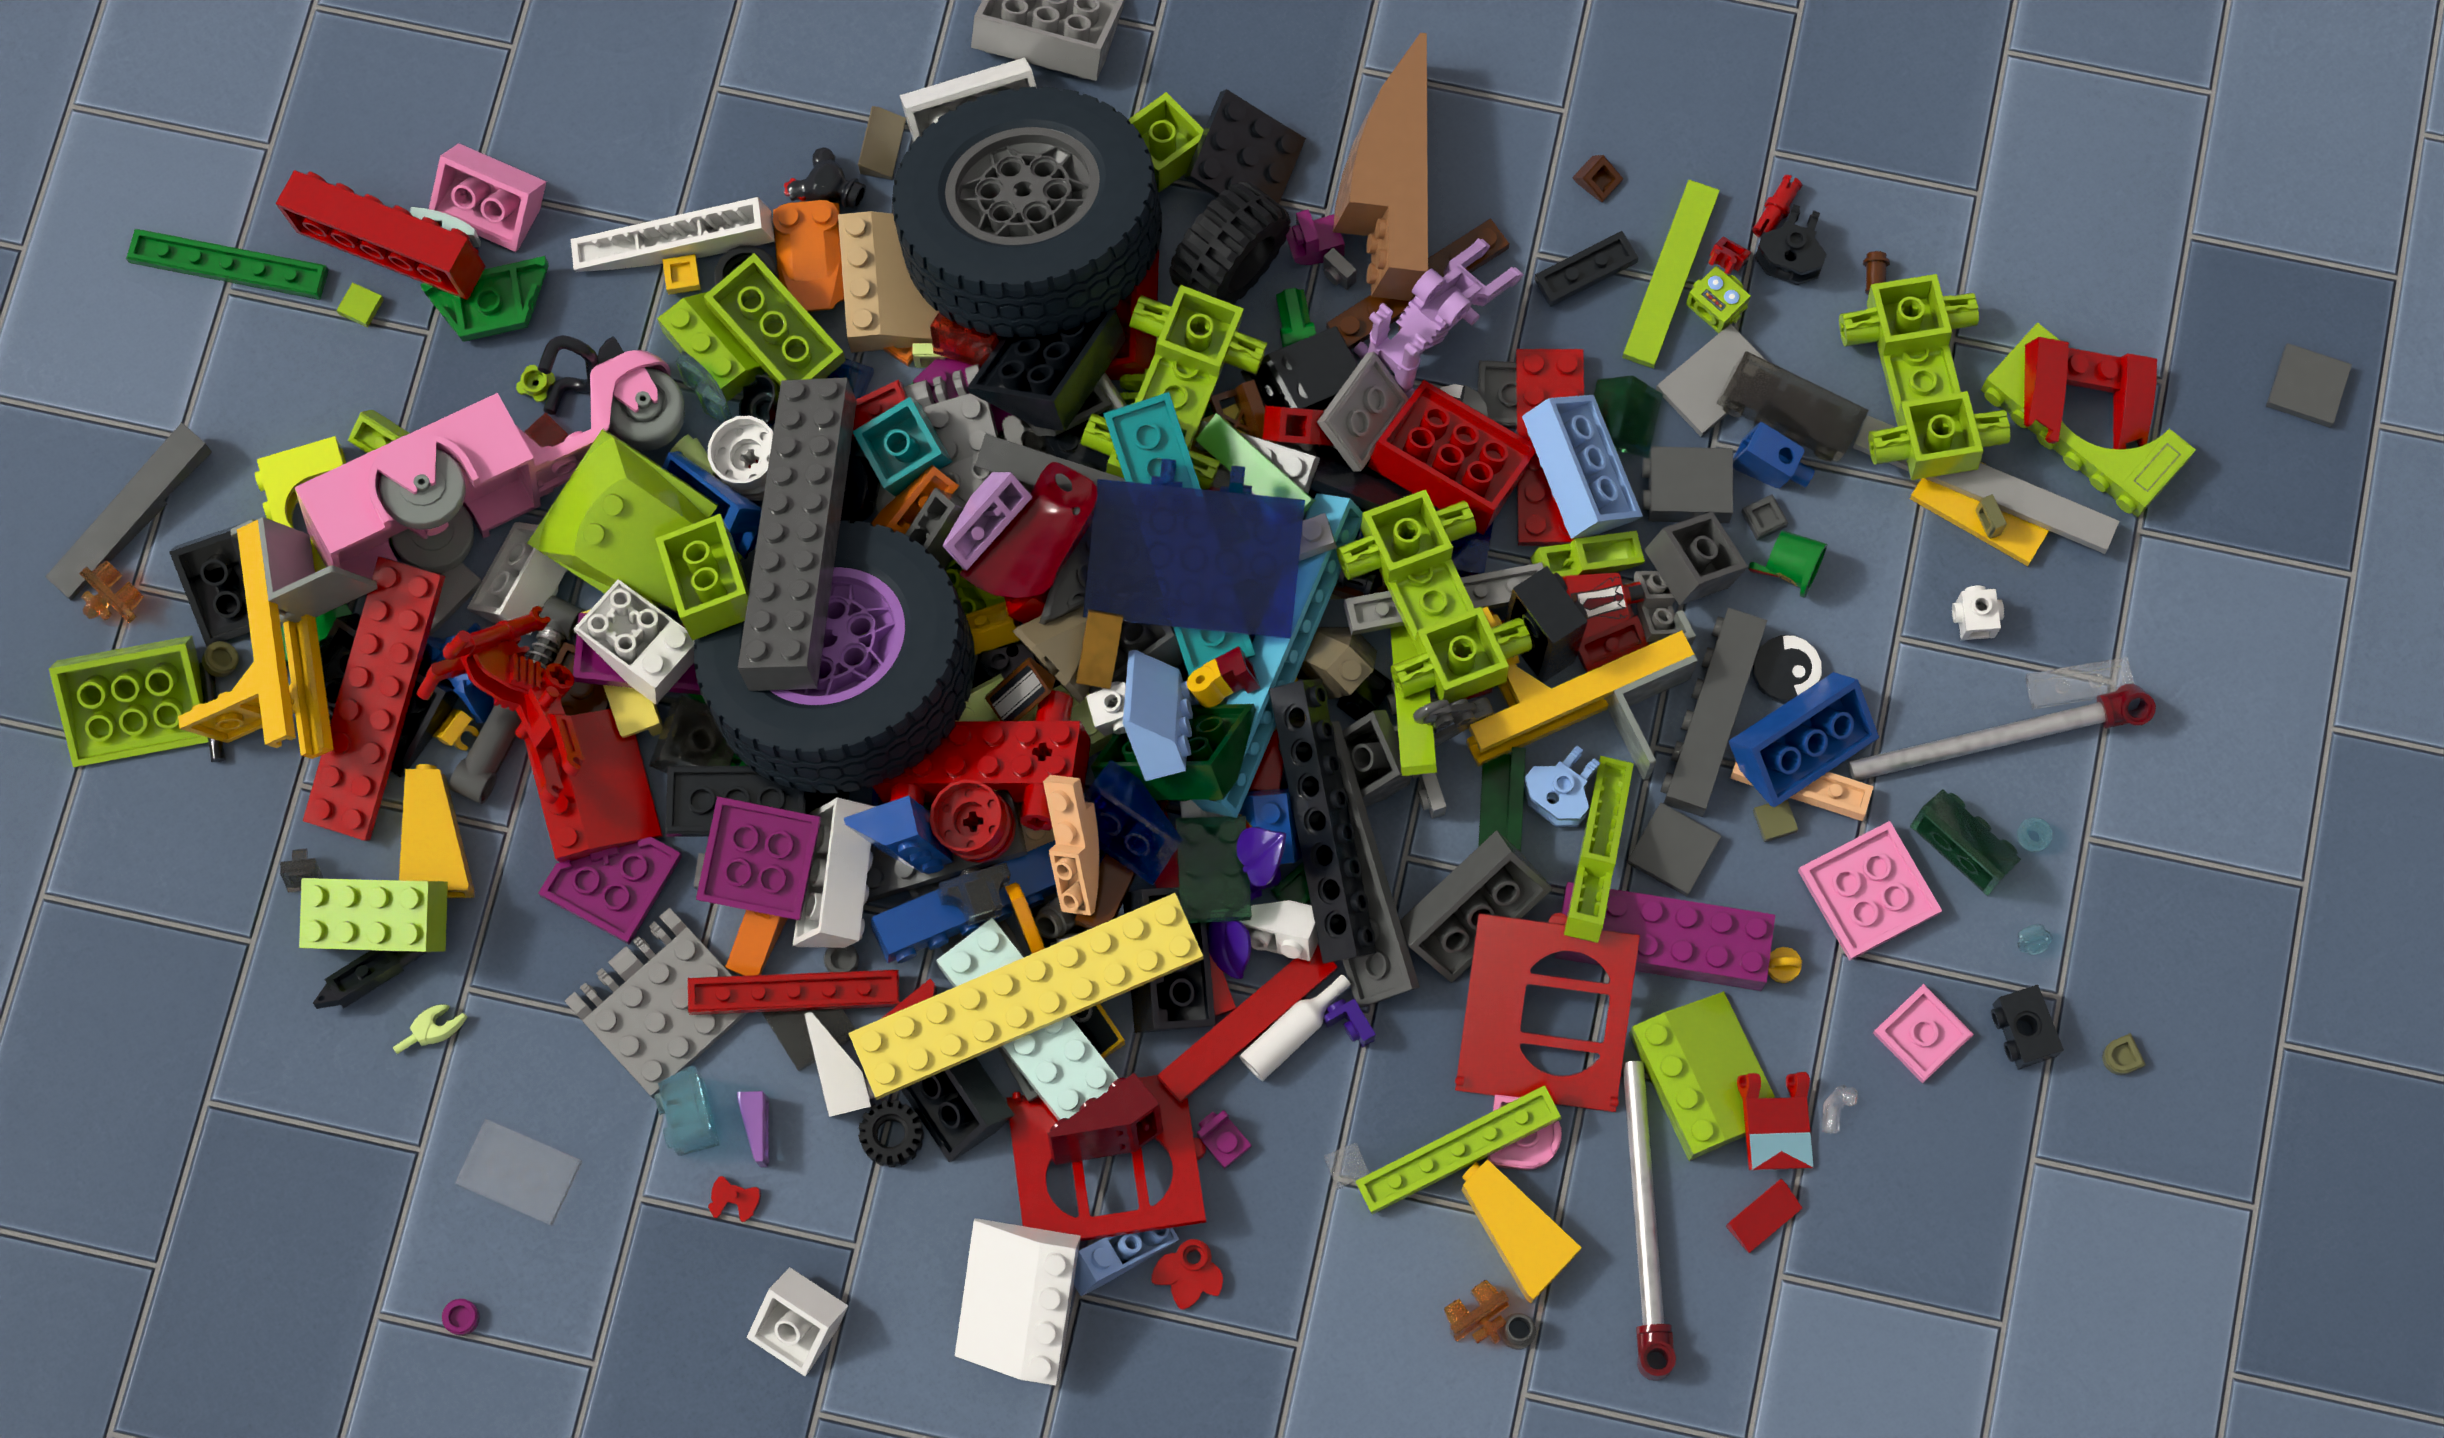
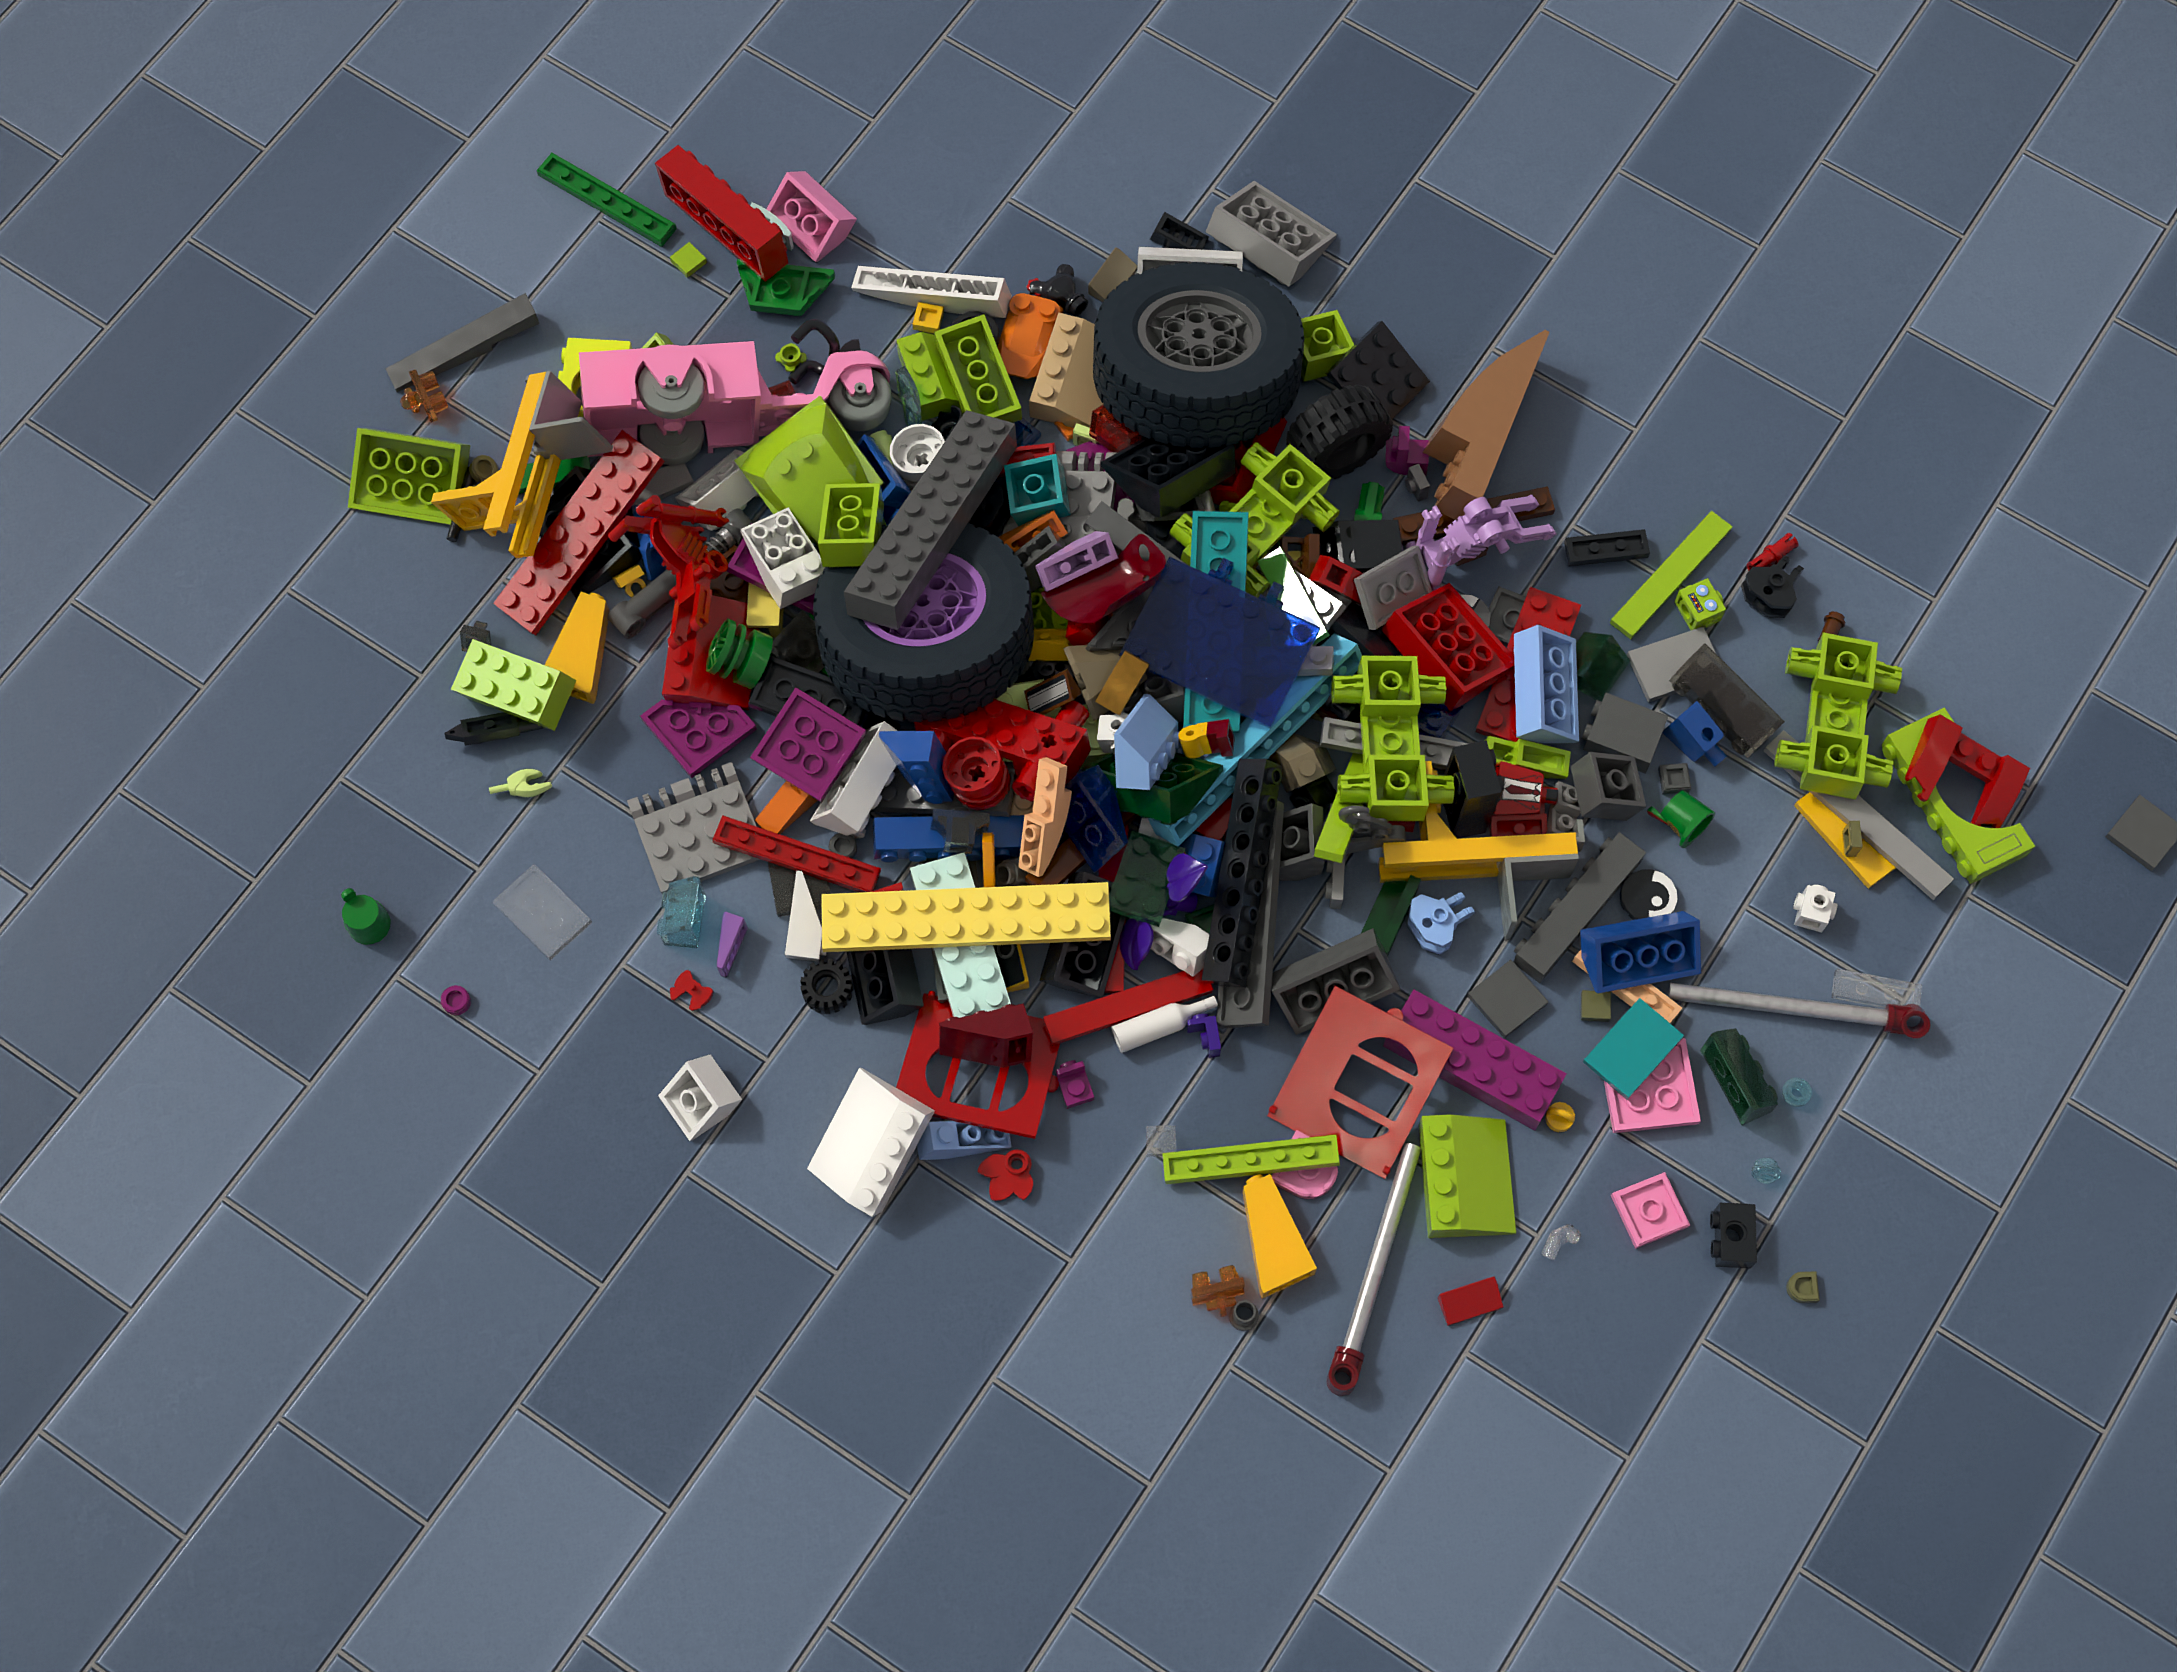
camera: 20 degrees right, 5 degrees down
black slope [169,524,250,647] -> none
lime slope [1564,756,1634,943] -> none
reddish brown slope [1572,155,1623,202] -> none
red plate [1708,236,1752,274] -> none
red flag [1737,1072,1814,1170] -> none
none -> green hat [341,888,391,945]
none -> green wheel [706,618,773,689]
none -> black slope [1150,212,1209,250]
none -> teal tile [1583,998,1684,1100]

